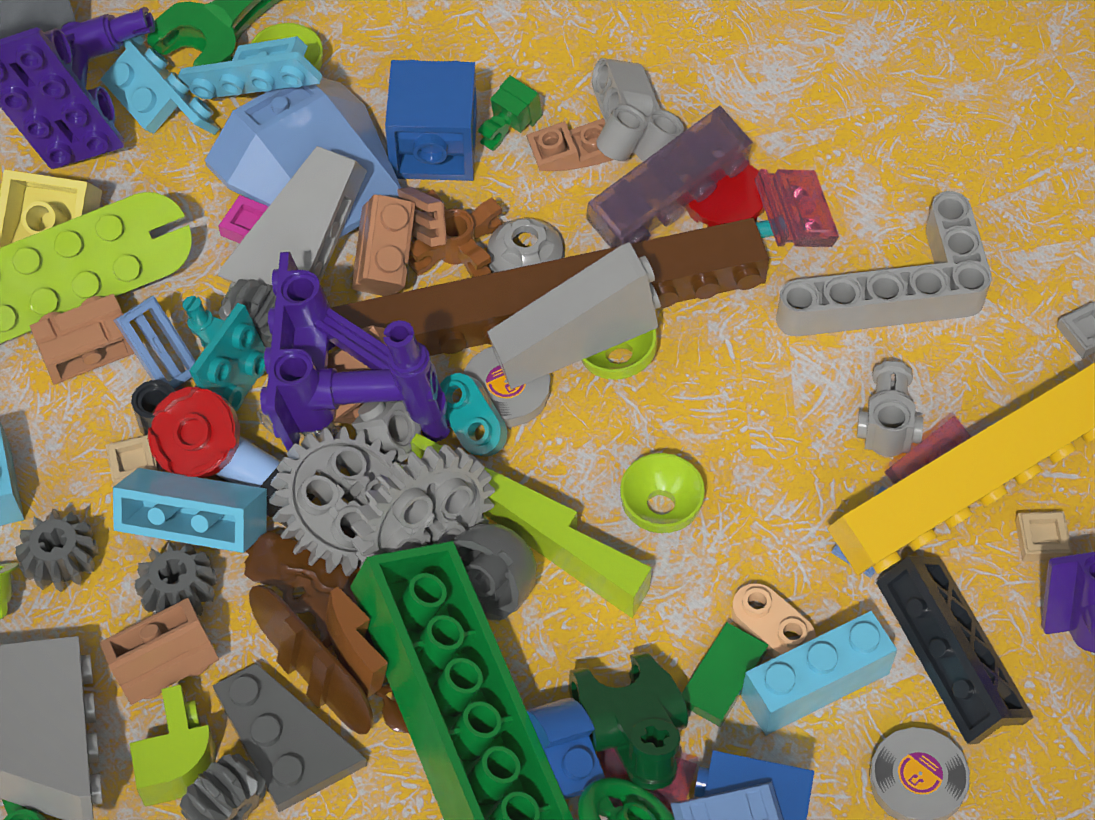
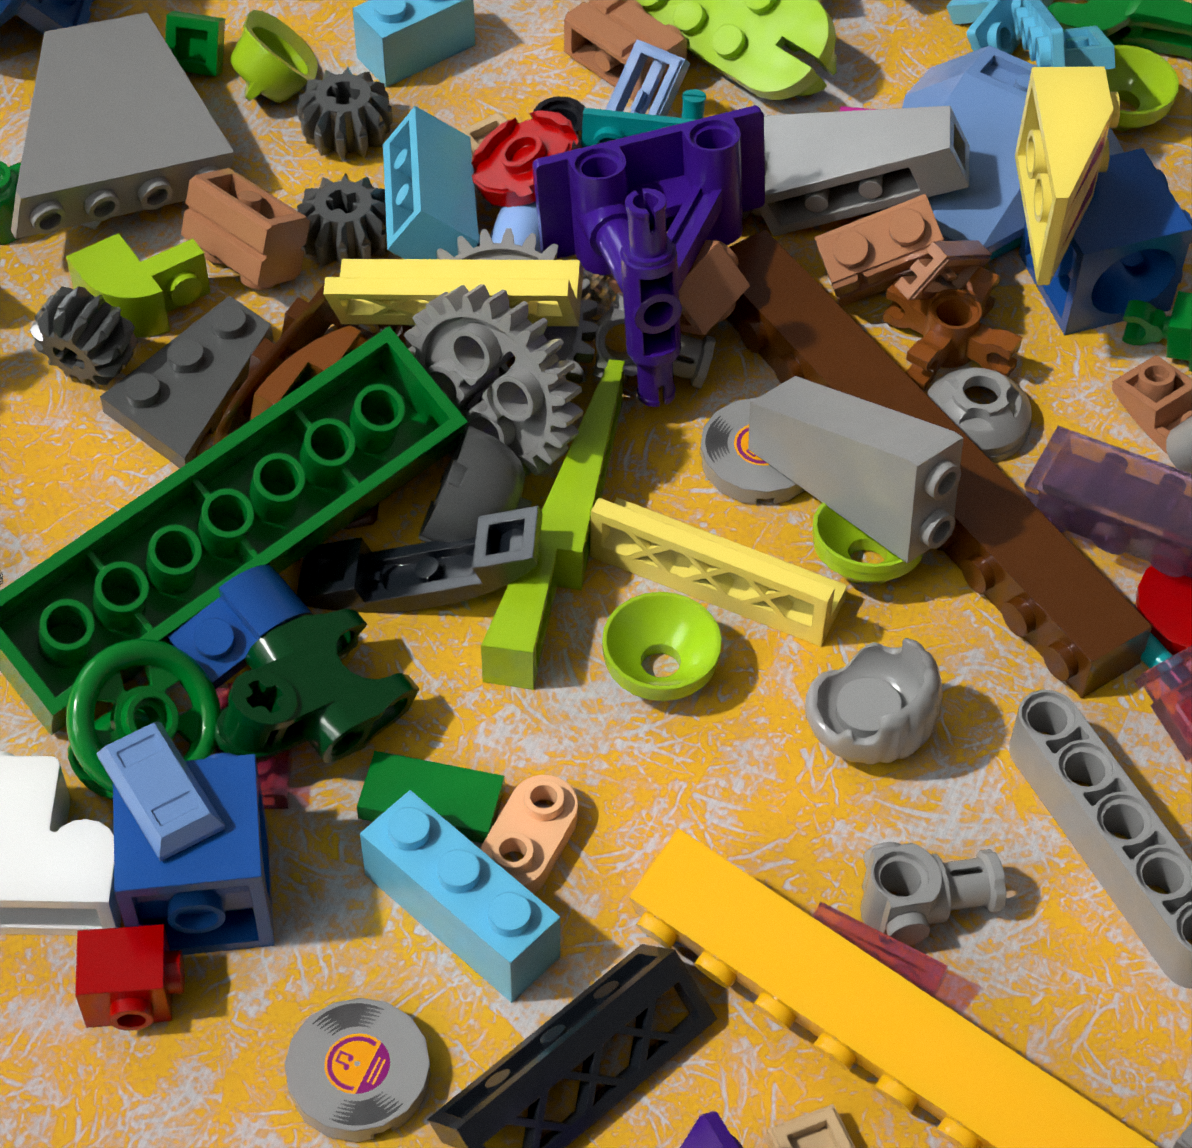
camera: 70 degrees right, 5 degrees down
teal plate [440,373,507,457] -> none
none -> black slope [297,506,543,612]
none -> light yellow fence [323,259,584,326]
none -> light yellow fence [590,497,847,647]
none -> light grey piece [805,638,943,765]
none -> light yellow slope [1015,66,1120,285]

